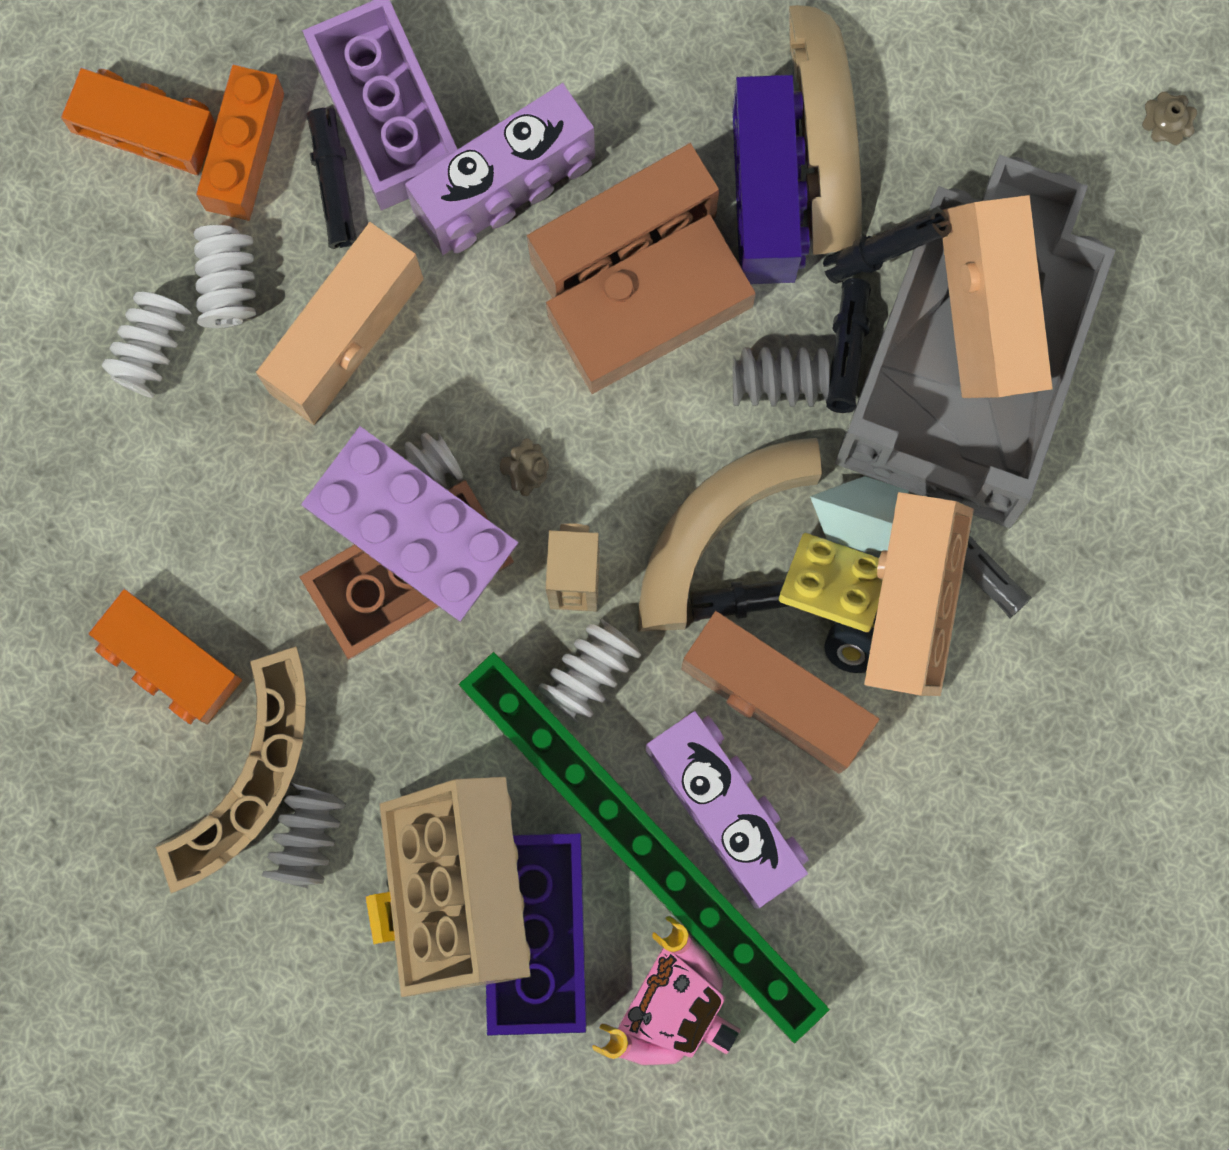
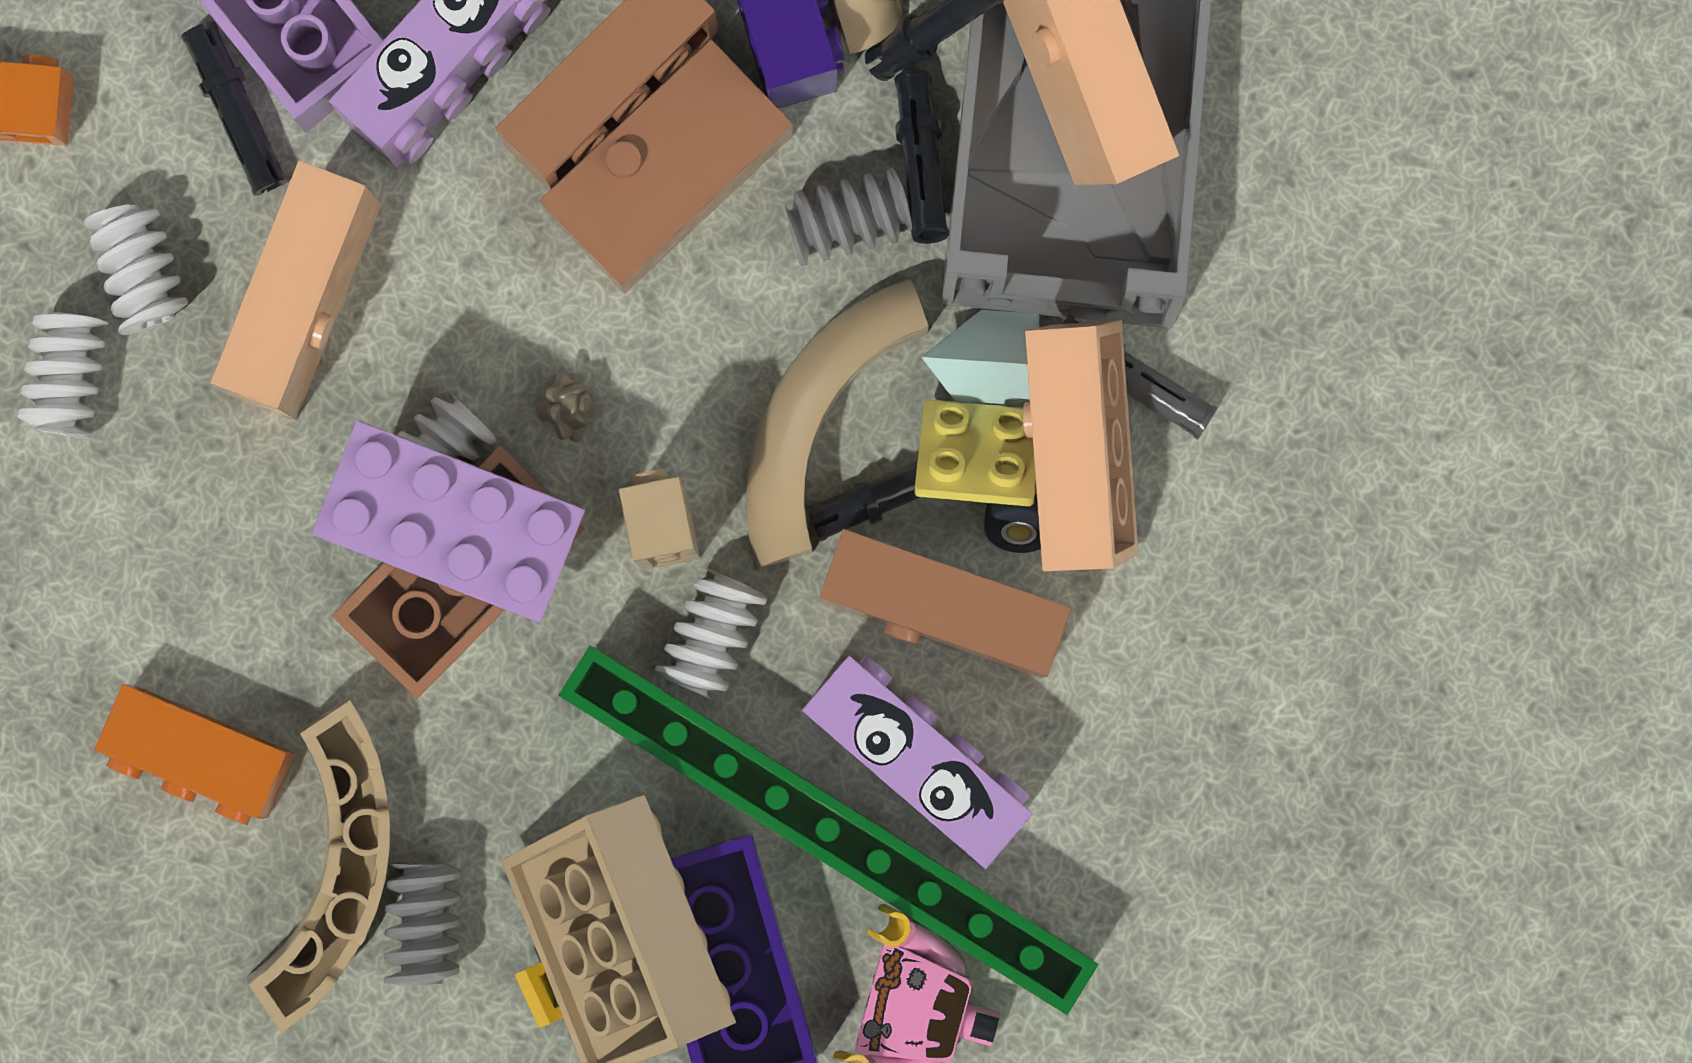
camera: 20 degrees left, 5 degrees up
orange brick [196,65,285,221] -> none

